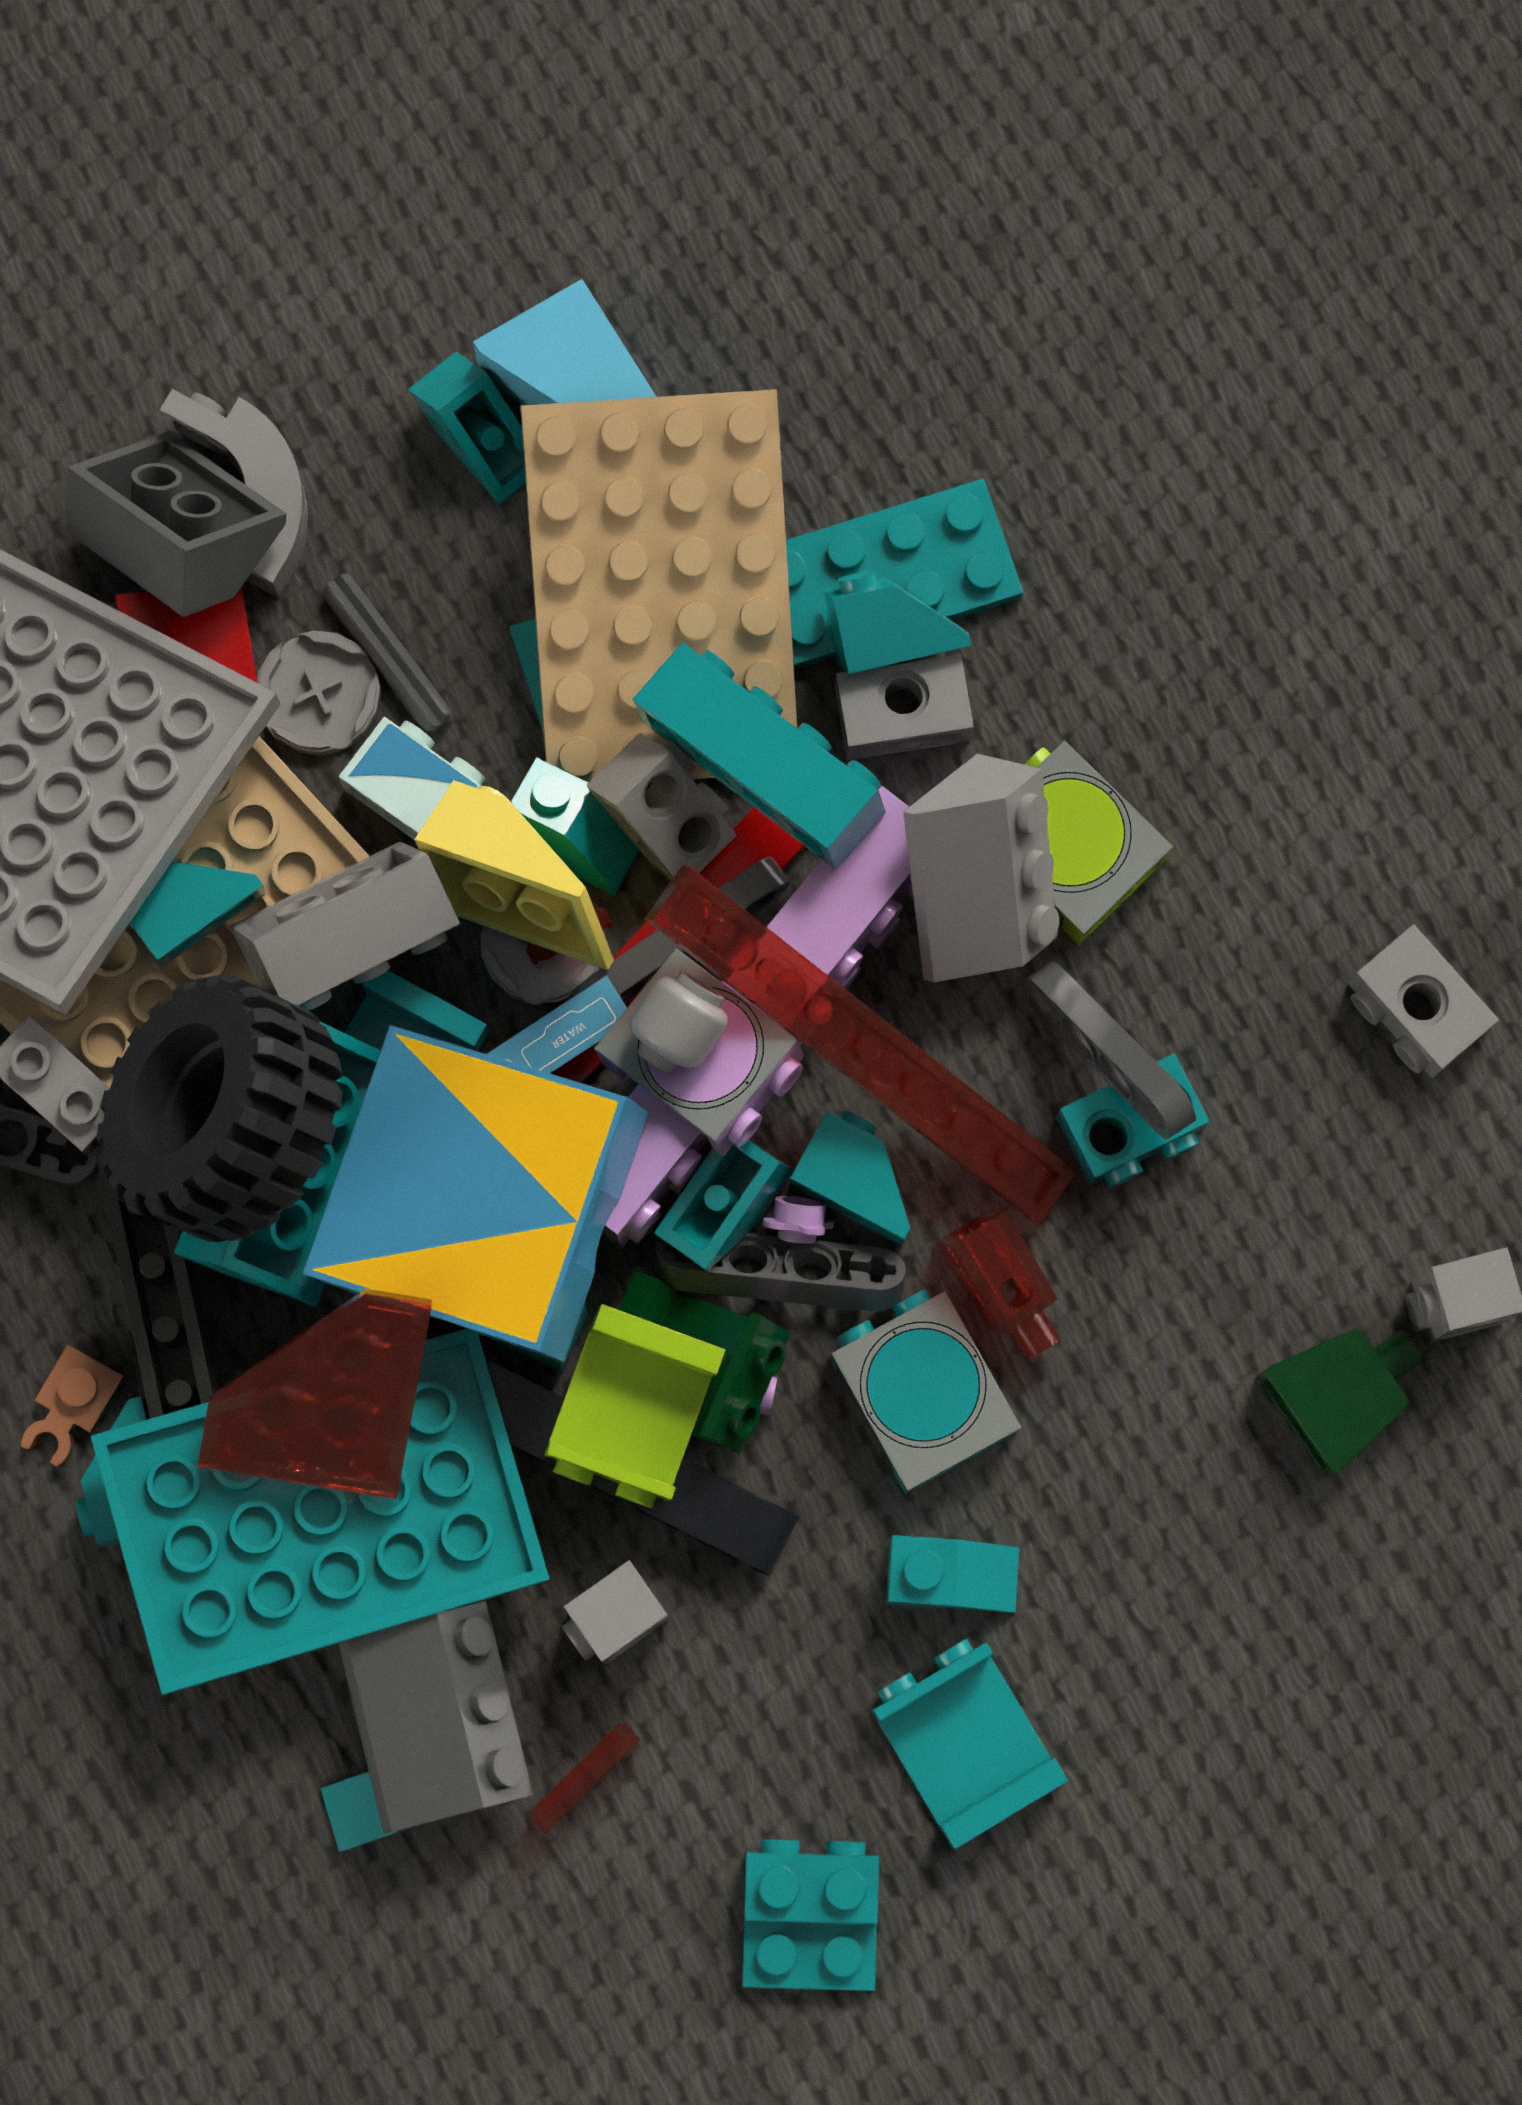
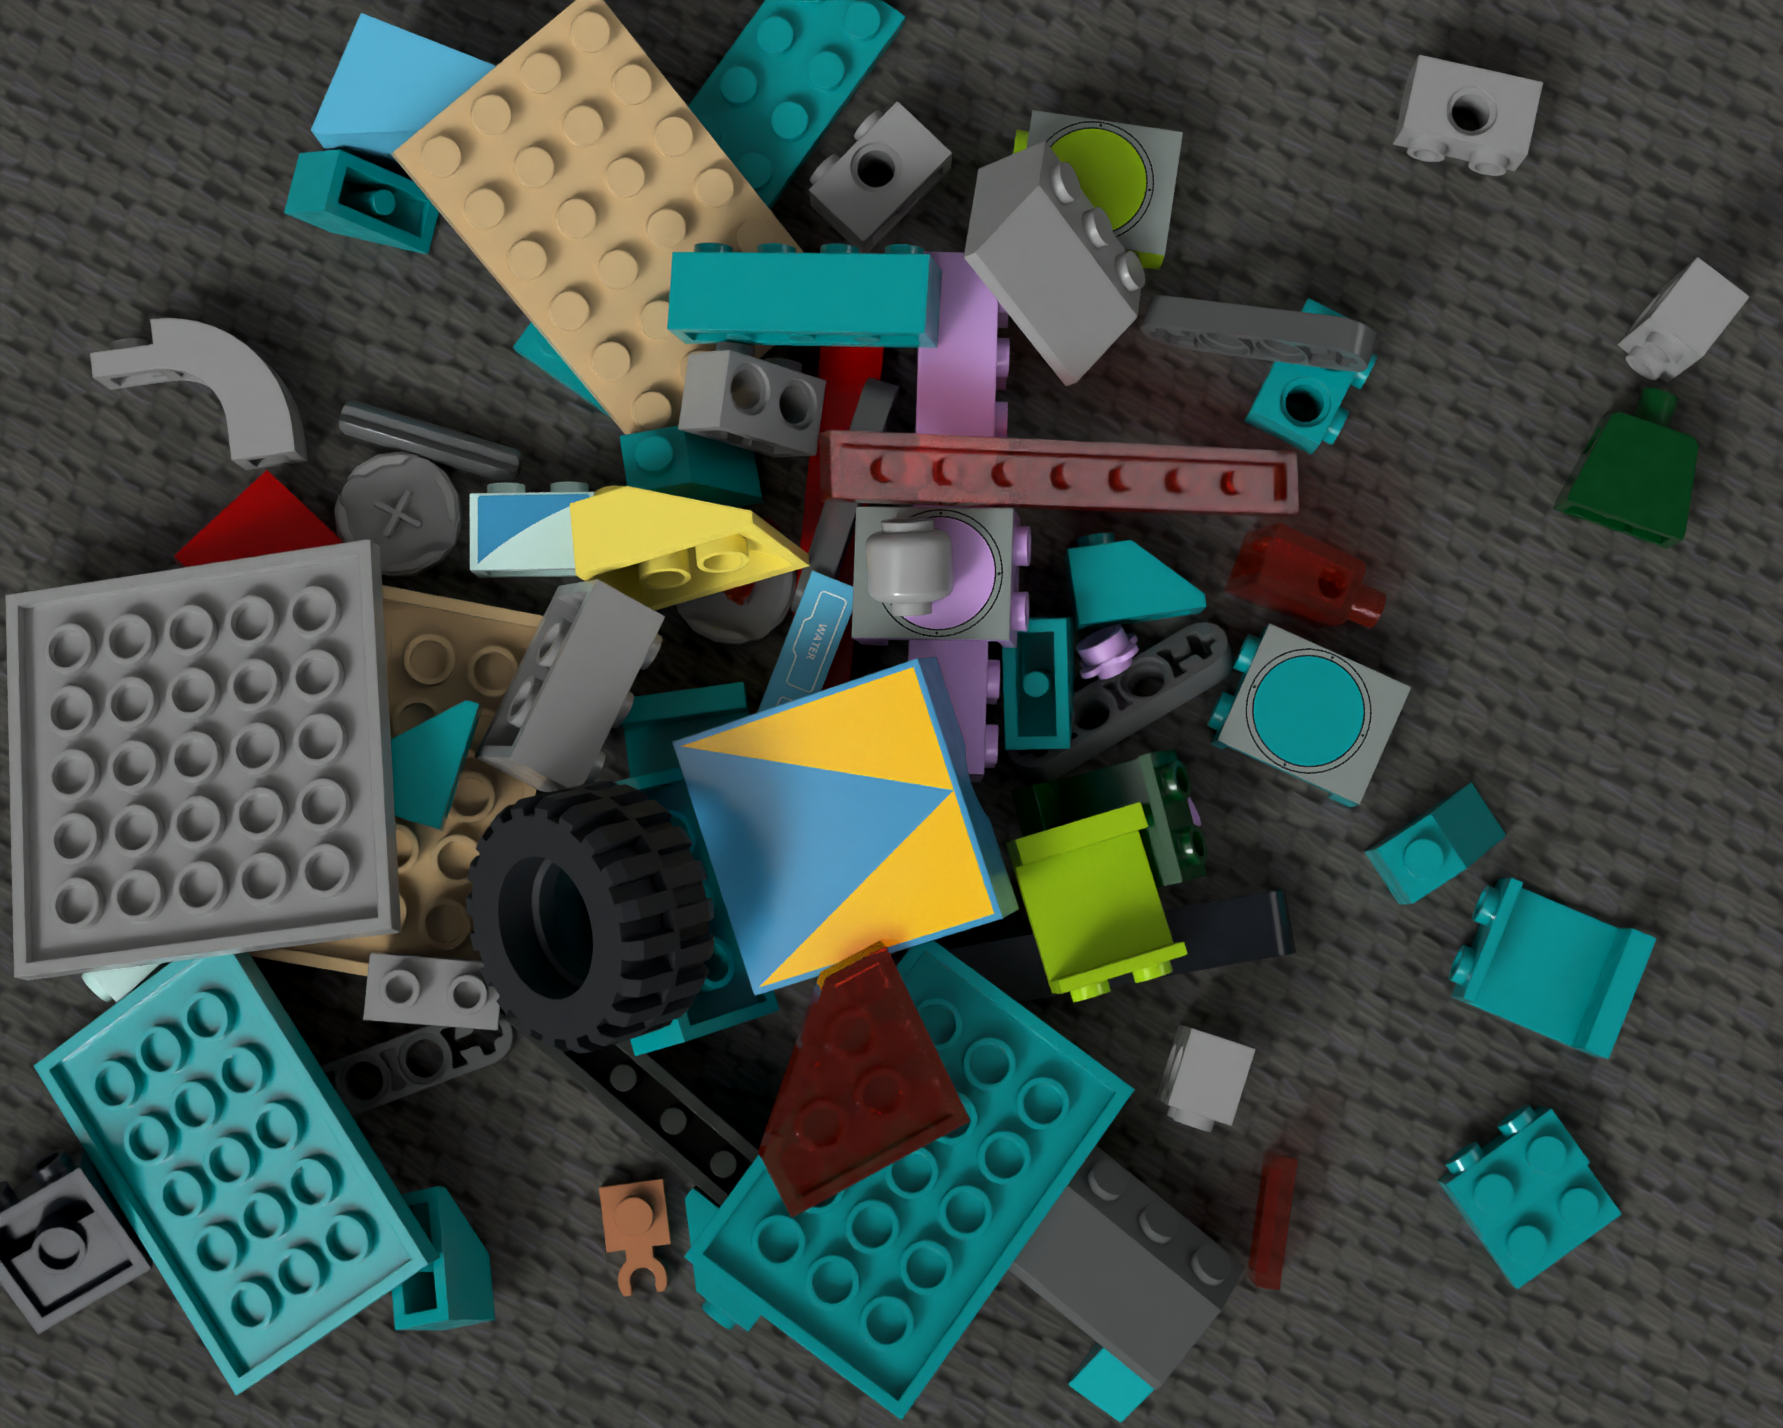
camera: 30 degrees left, 5 degrees up
dark grey slope [67,431,286,617] -> none
teal slope [824,571,972,674] -> none

